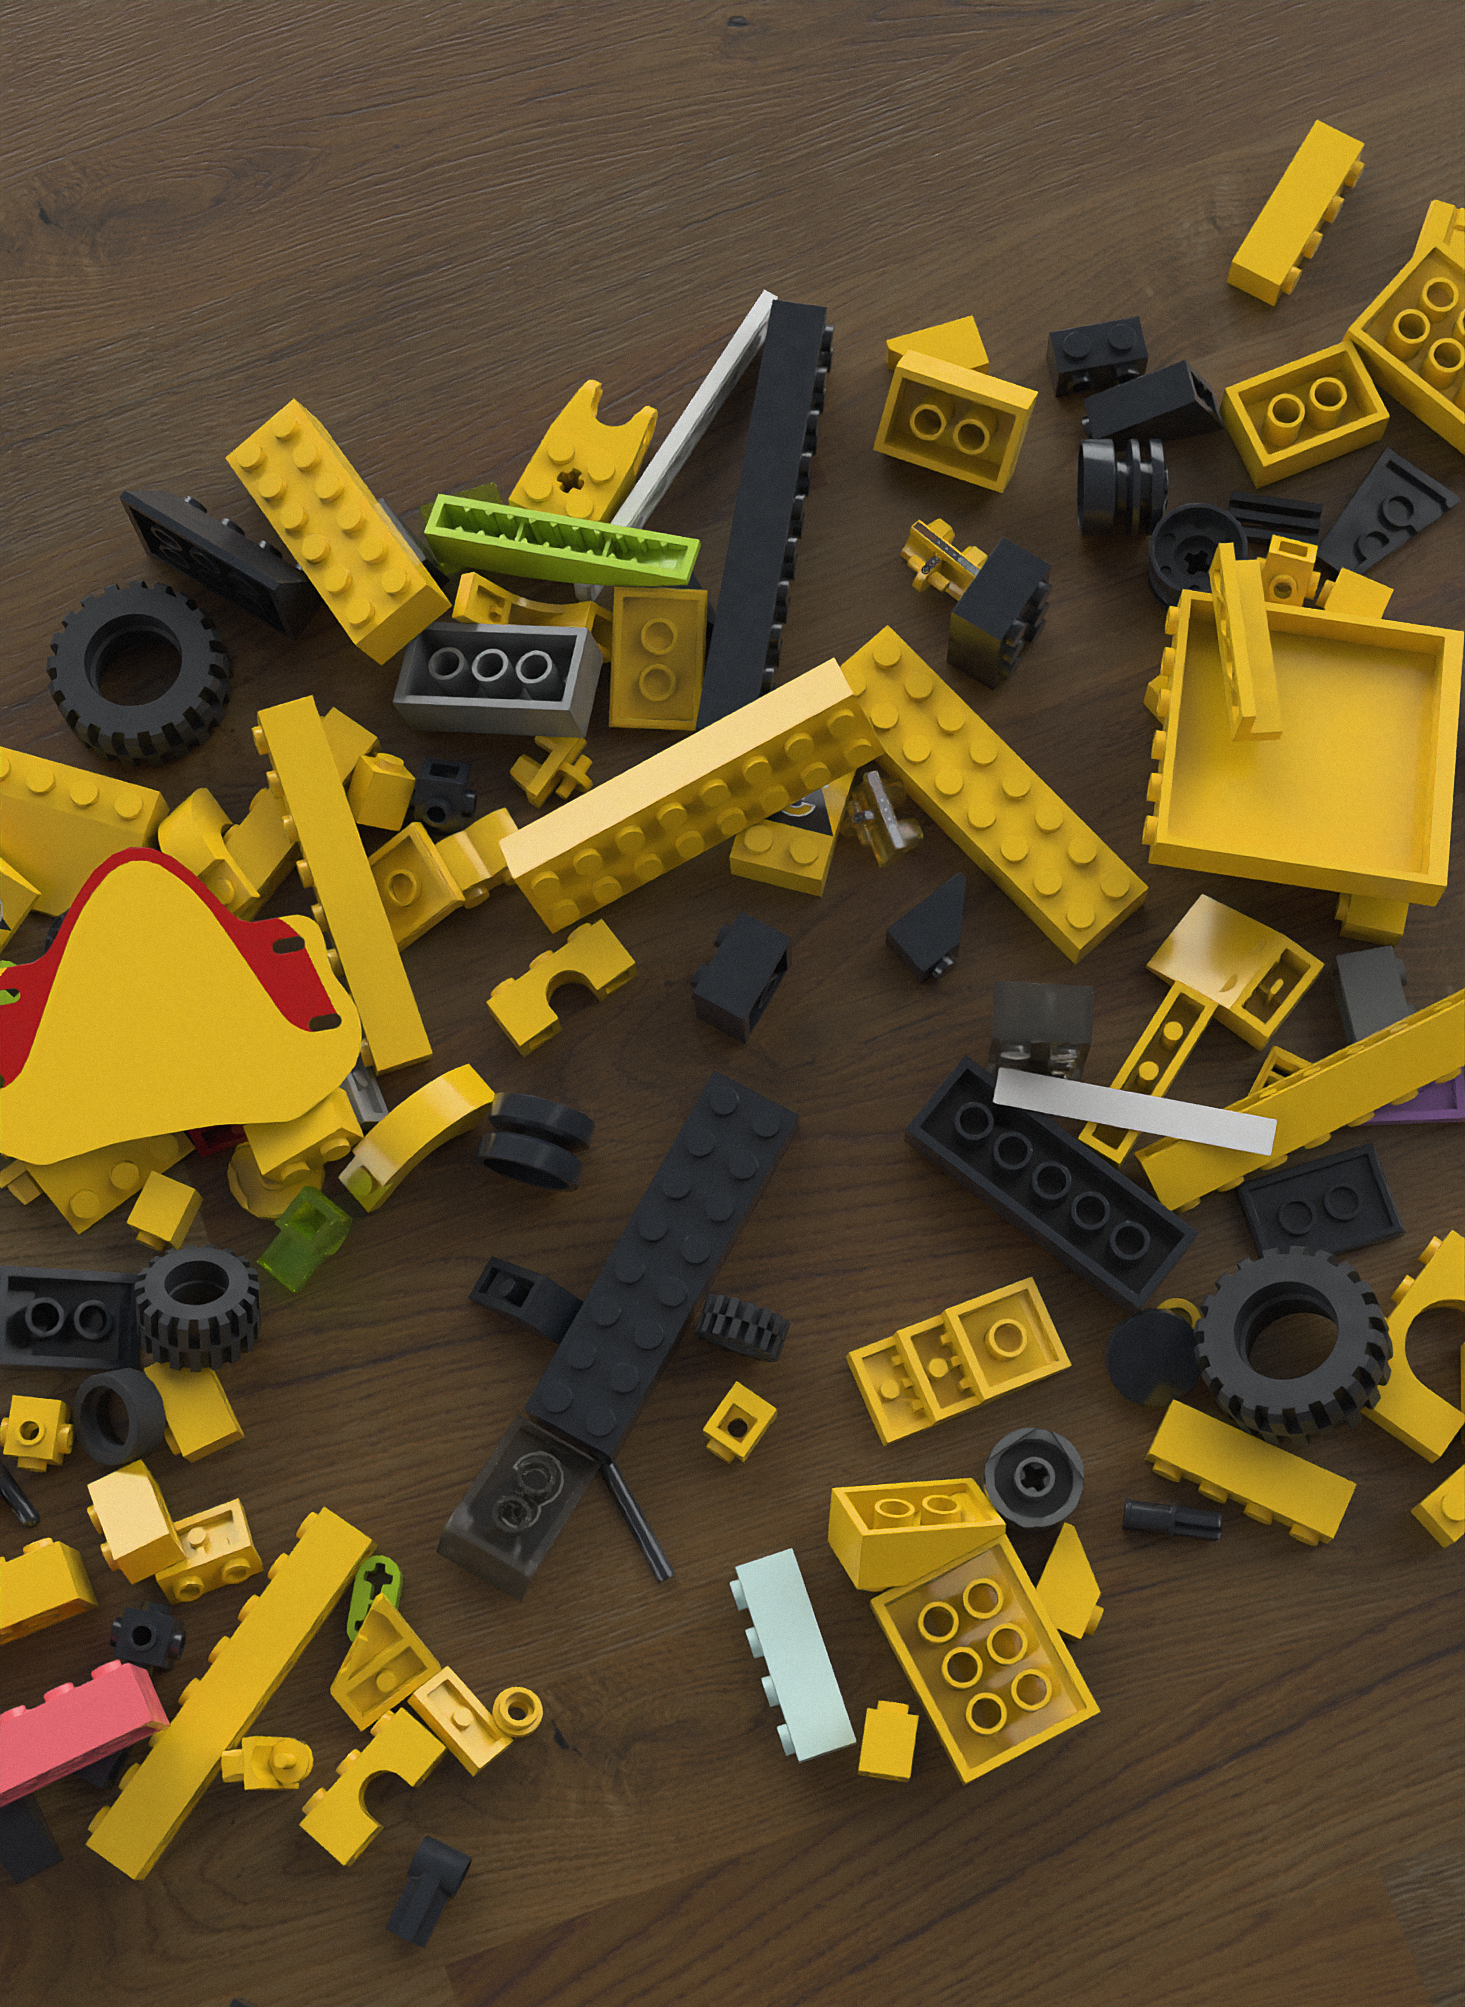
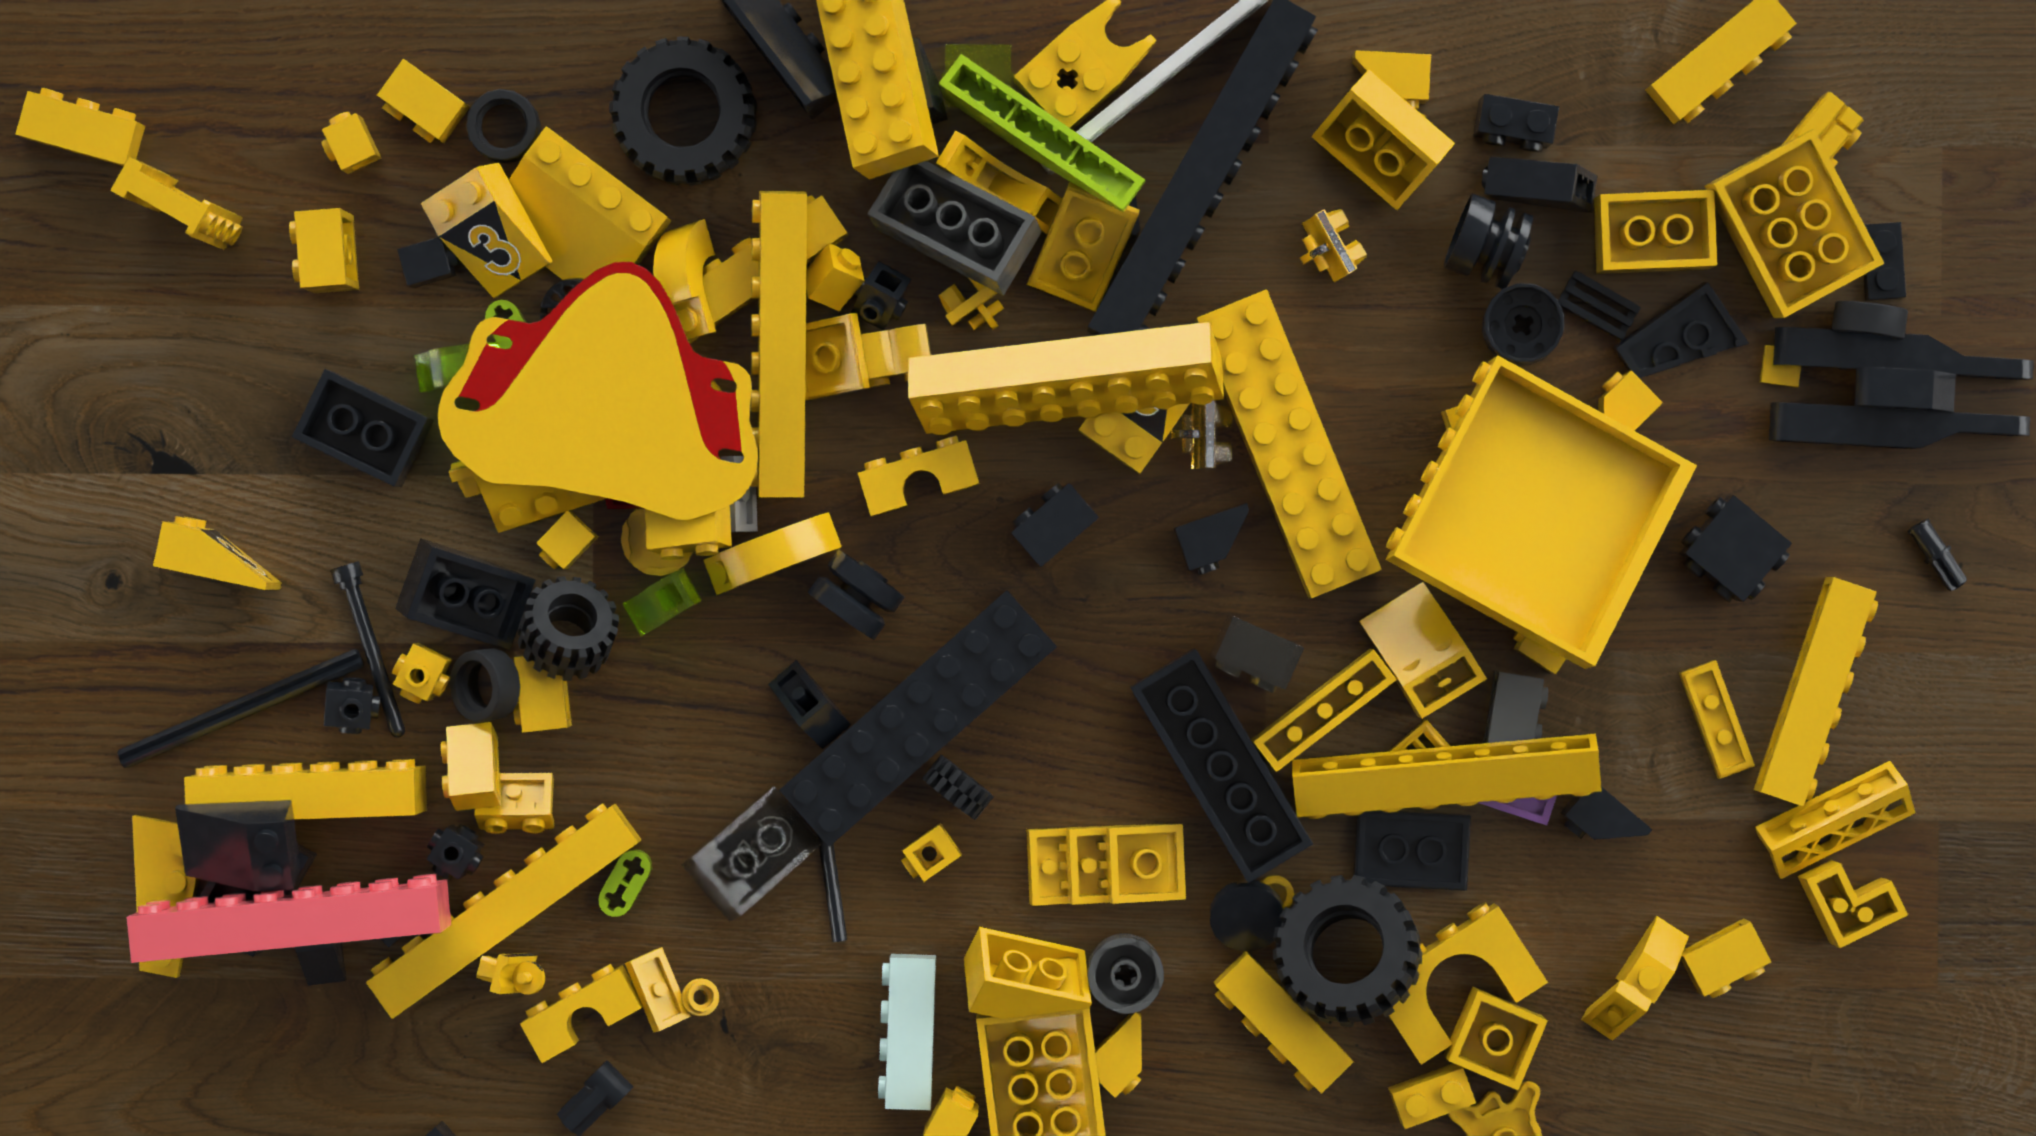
camera: 10 degrees right, 15 degrees up
yellow wing [330,1592,442,1732] -> none
black brick [946,537,1053,691] -> none
white sticker [993,1067,1277,1156] -> none
black axle [1122,1498,1223,1542] -> none
yellow fence [1209,543,1283,742] -> none
yellow brick [1256,535,1321,607] -> none

